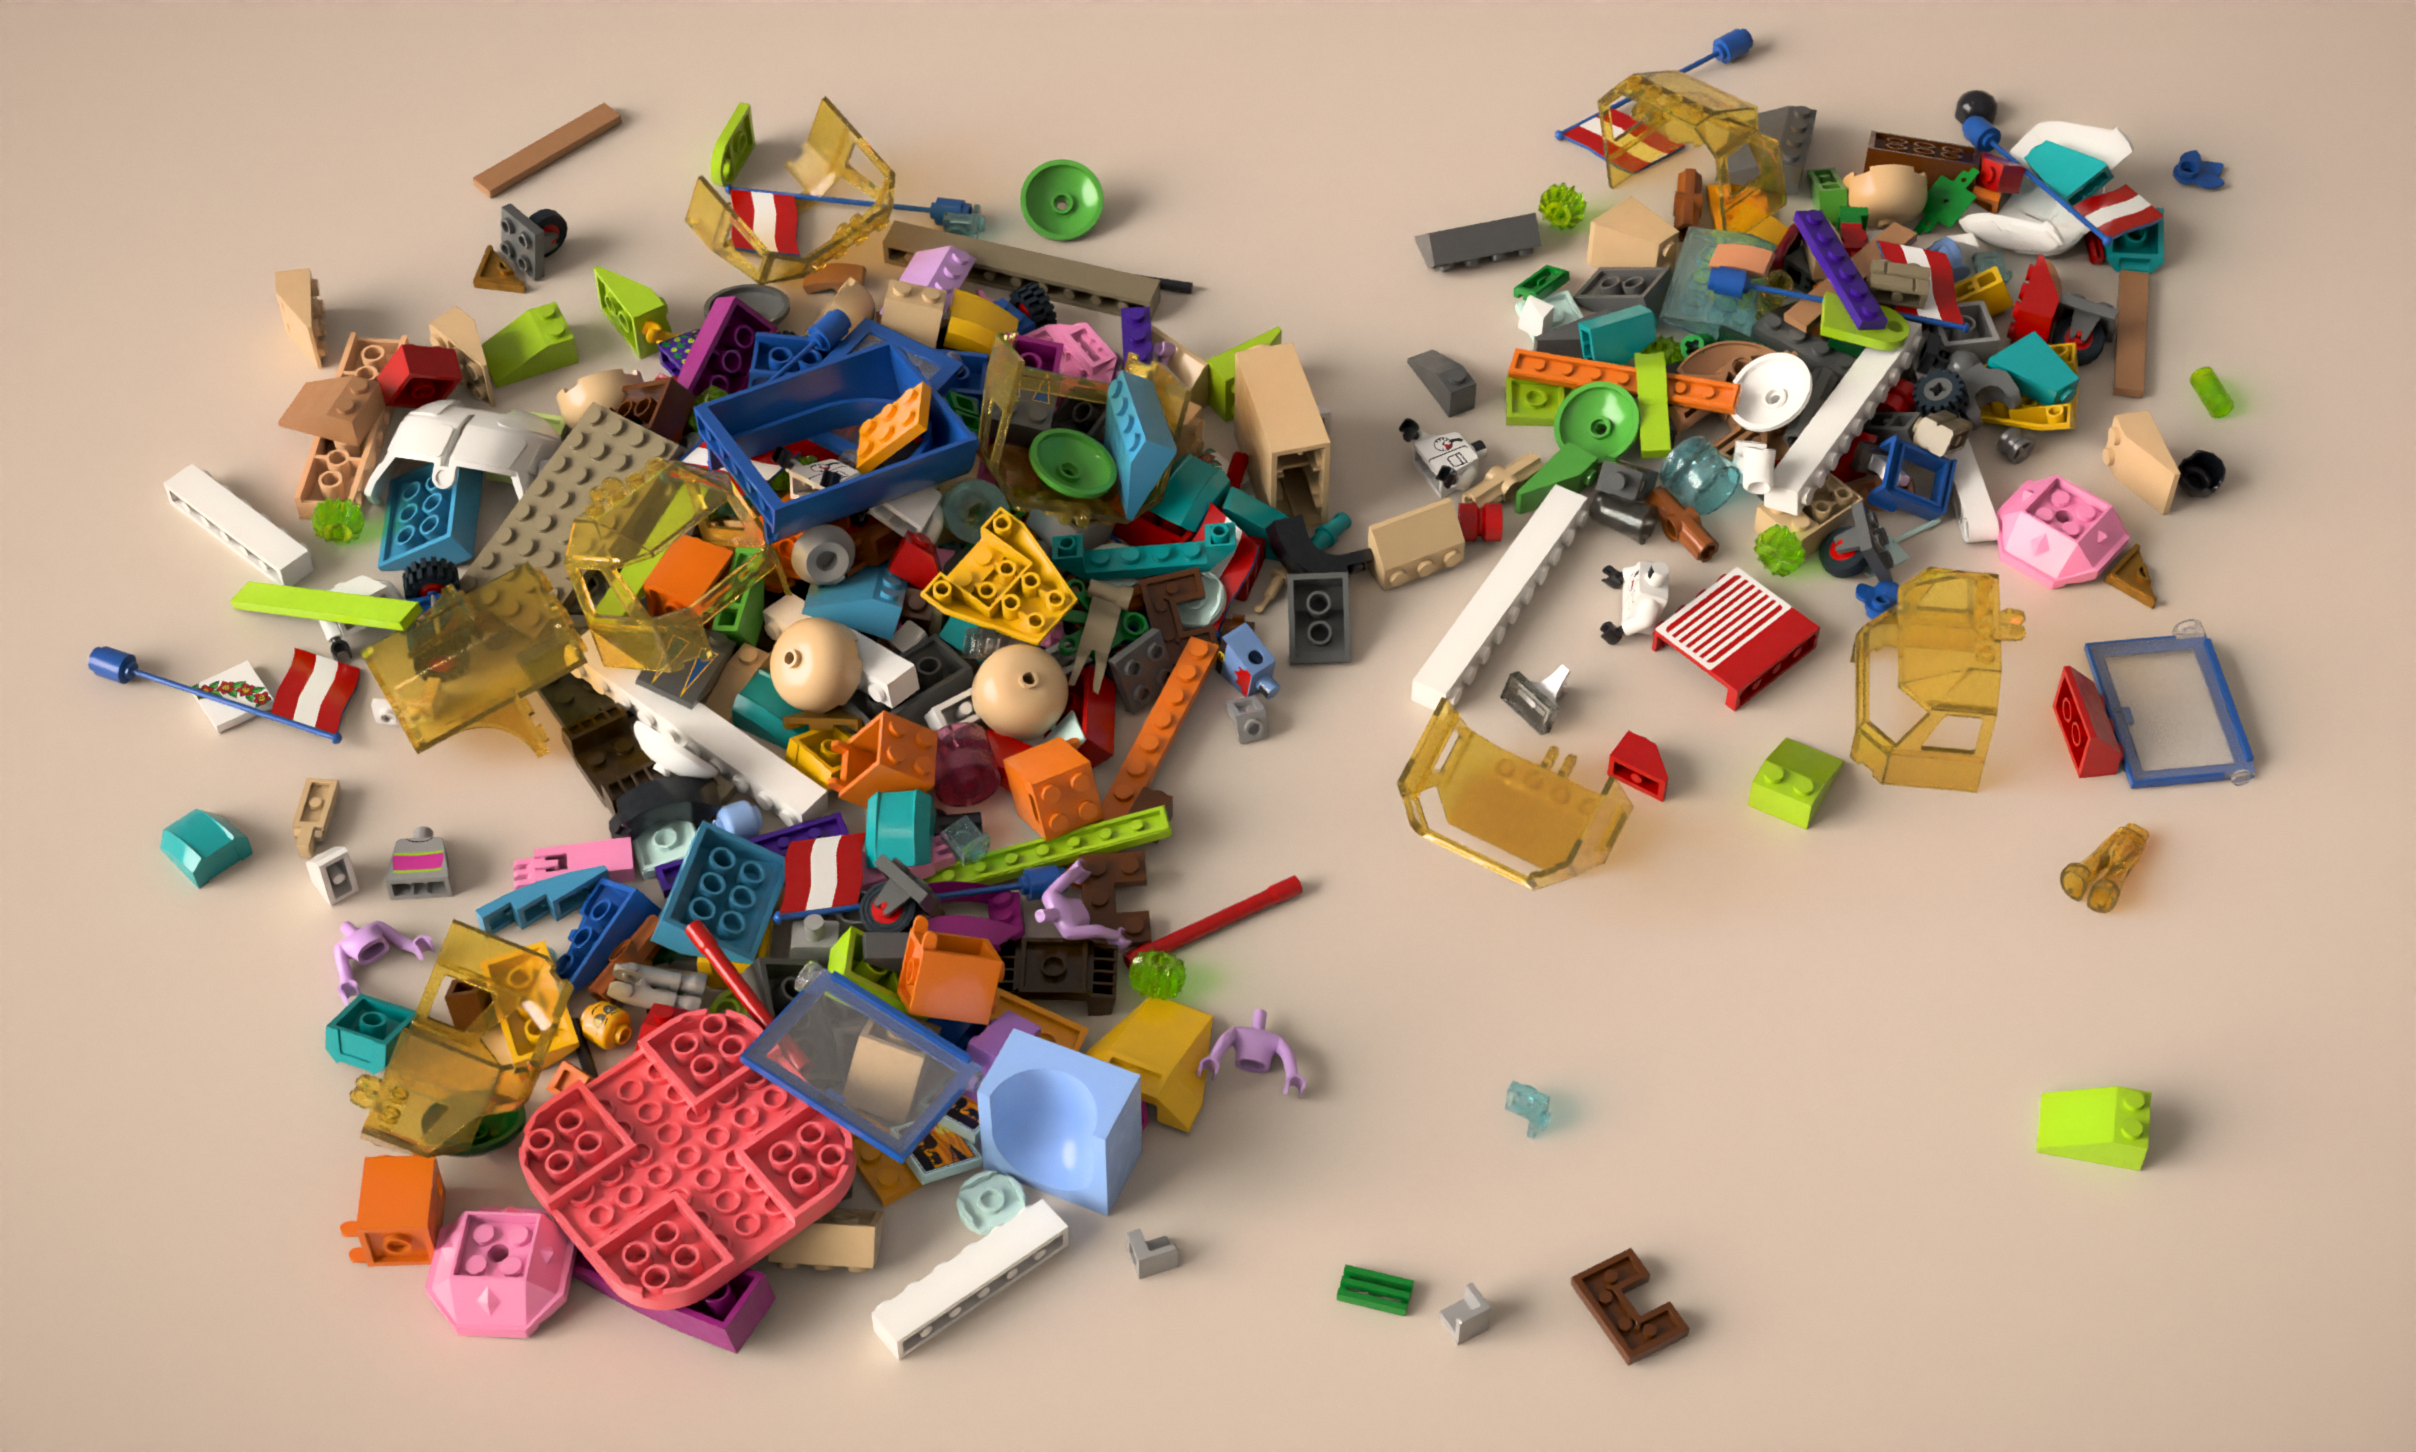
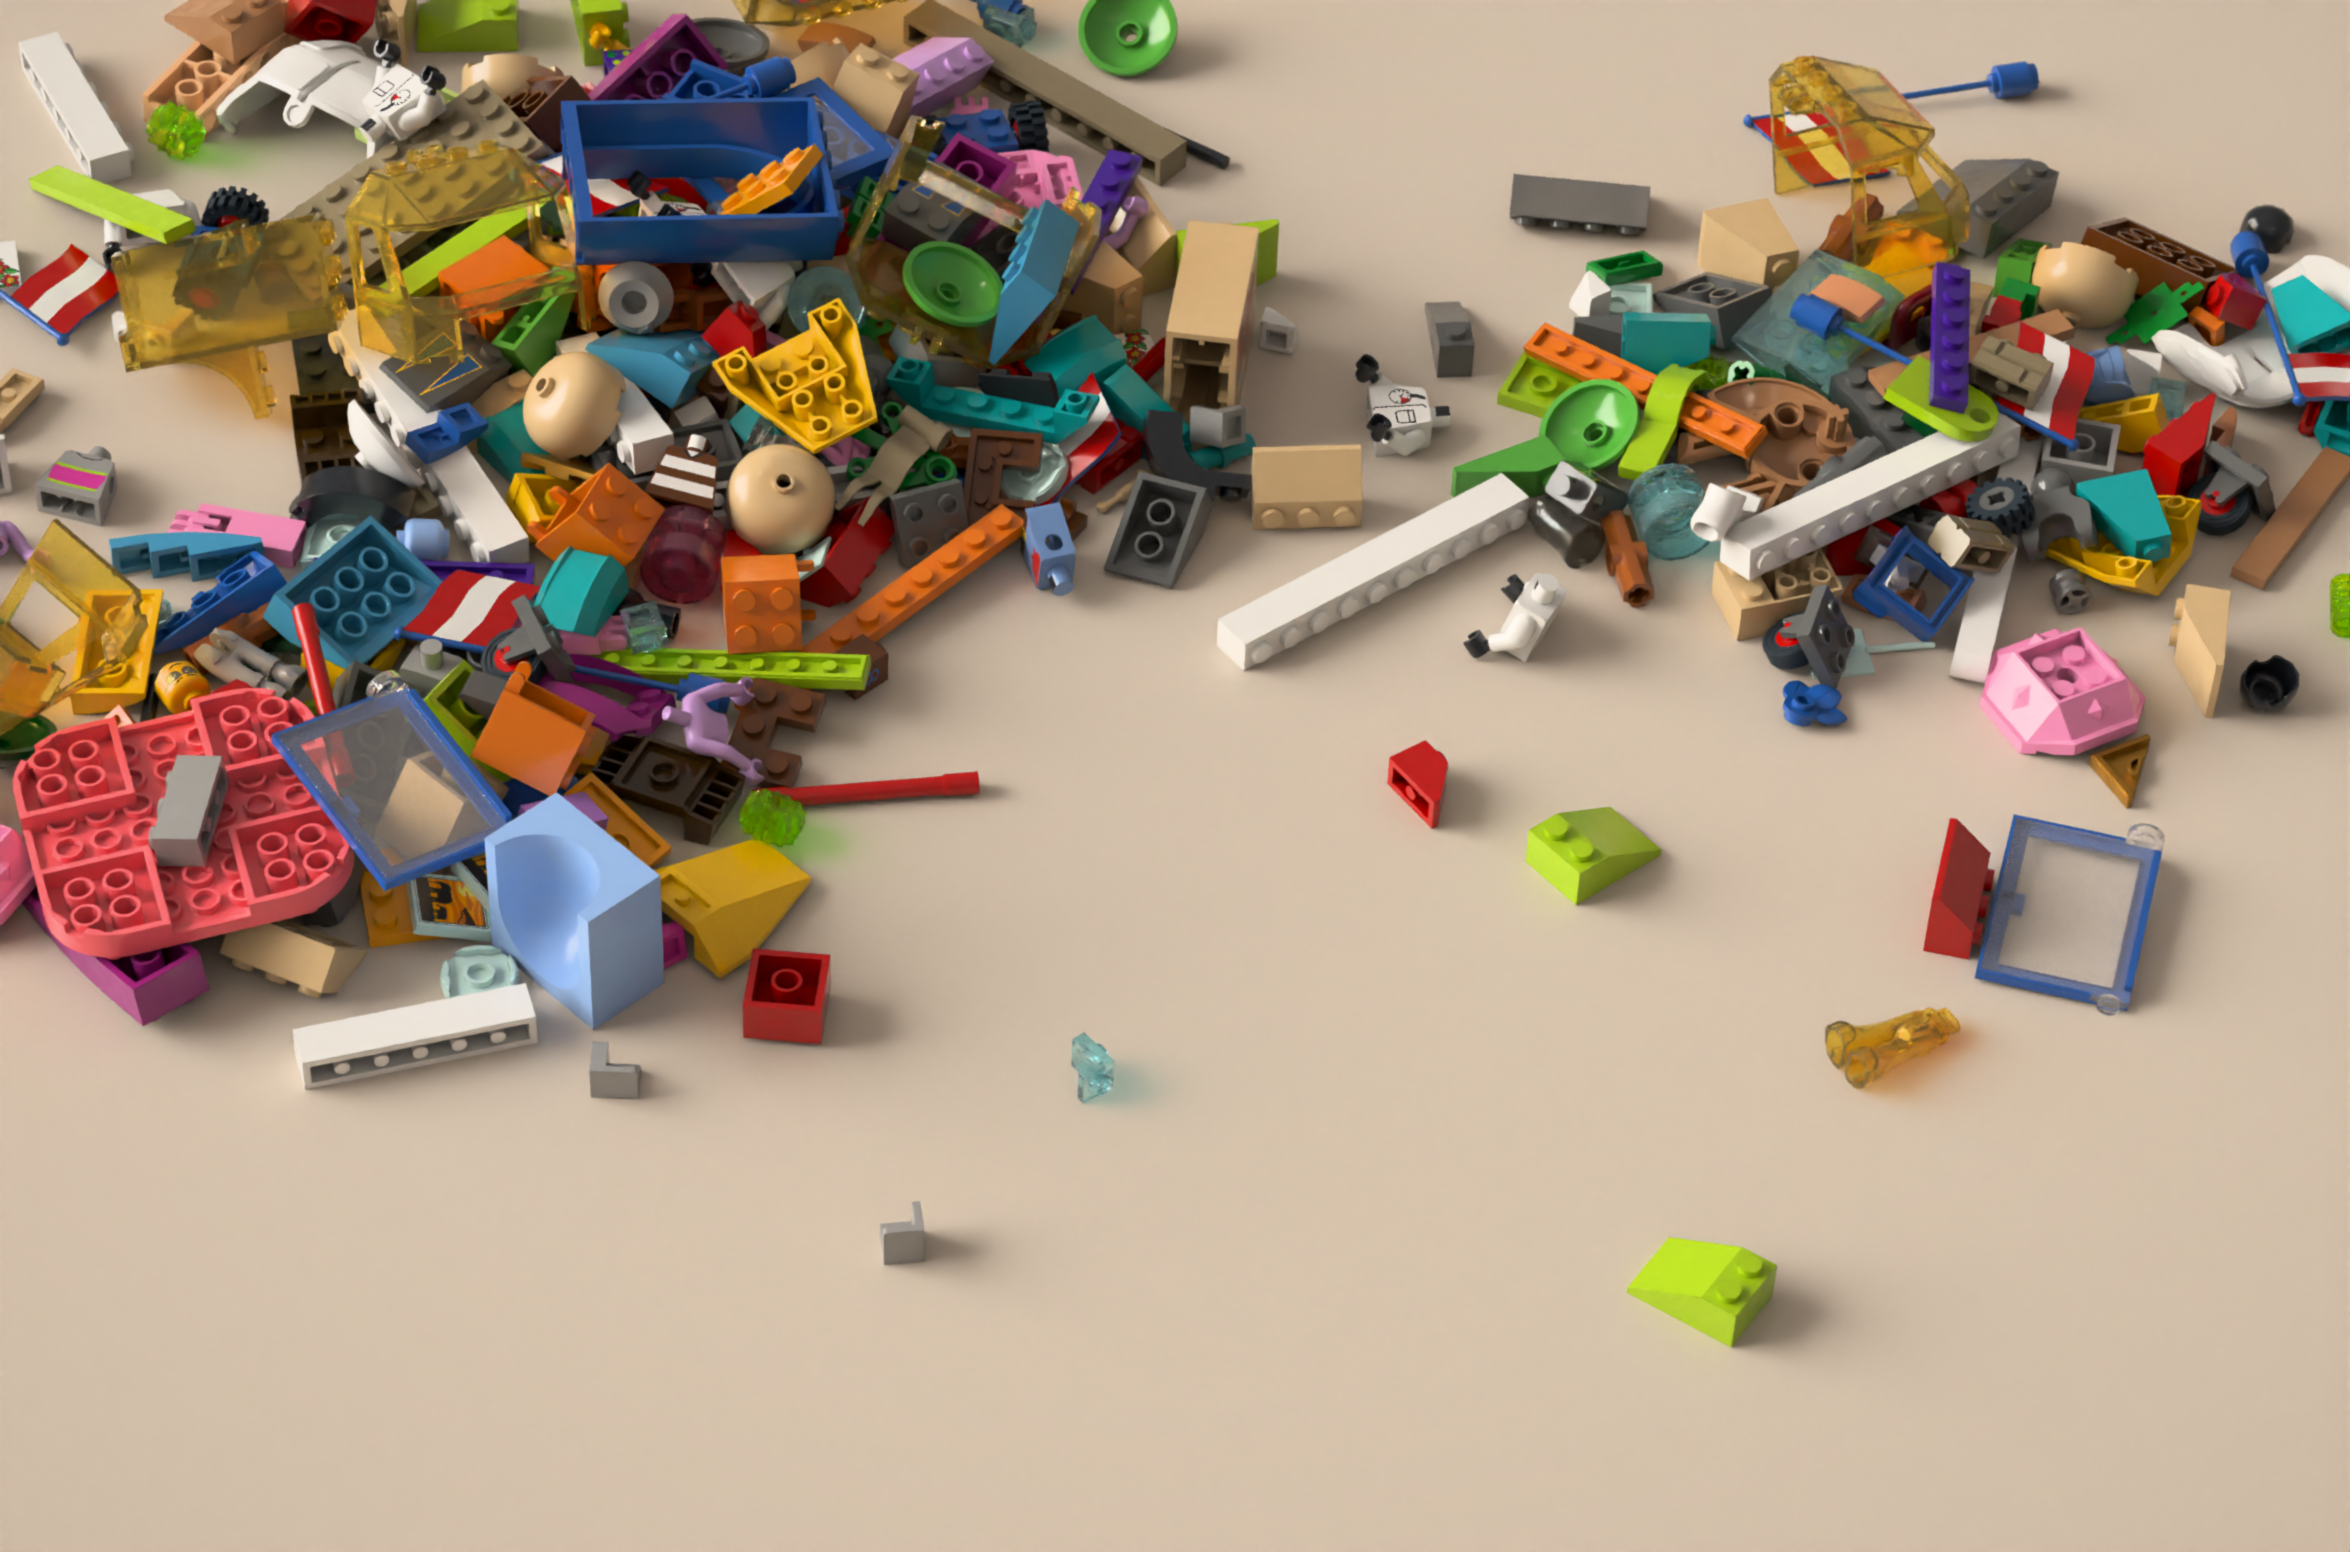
camera: 20 degrees right, 5 degrees down
dark azure slope [378,462,483,571] -> none
reddish brown brick [444,975,496,1031] -> none
yellow slope [943,288,1019,360] -> none
lavender piece [1197,1009,1306,1098] -> none
light grey bracket [1226,695,1269,744] -> none
green tile [1337,1264,1414,1317] -> none
clear yellow windscreen [1397,697,1634,891] -> none
red wheel [1458,503,1503,542] -> none
tan piece [1462,452,1544,508] -> none
clear smoke piece [1500,665,1570,735] -> none
clear neon green gear [1538,182,1587,231] -> none
reddish brown plate [1571,1248,1690,1366] -> none
panel [1652,567,1820,712] -> none
white dish [1731,353,1813,432] -> none
clear yellow animal [1753,269,1794,321] -> none
clear neon green gear [1753,524,1806,577] -> none
clear yellow windscreen [1850,567,2026,793] -> none
black tile [1916,332,1951,375] -> none
none -> light grey brick [149,755,229,867]
none -> white torso [359,39,447,143]
none -> blue slope [405,402,489,465]
none -> torso [645,435,718,526]
none -> red brick [743,948,831,1044]
none -> black piece [978,368,1059,408]
none -> light grey panel [1190,405,1246,448]

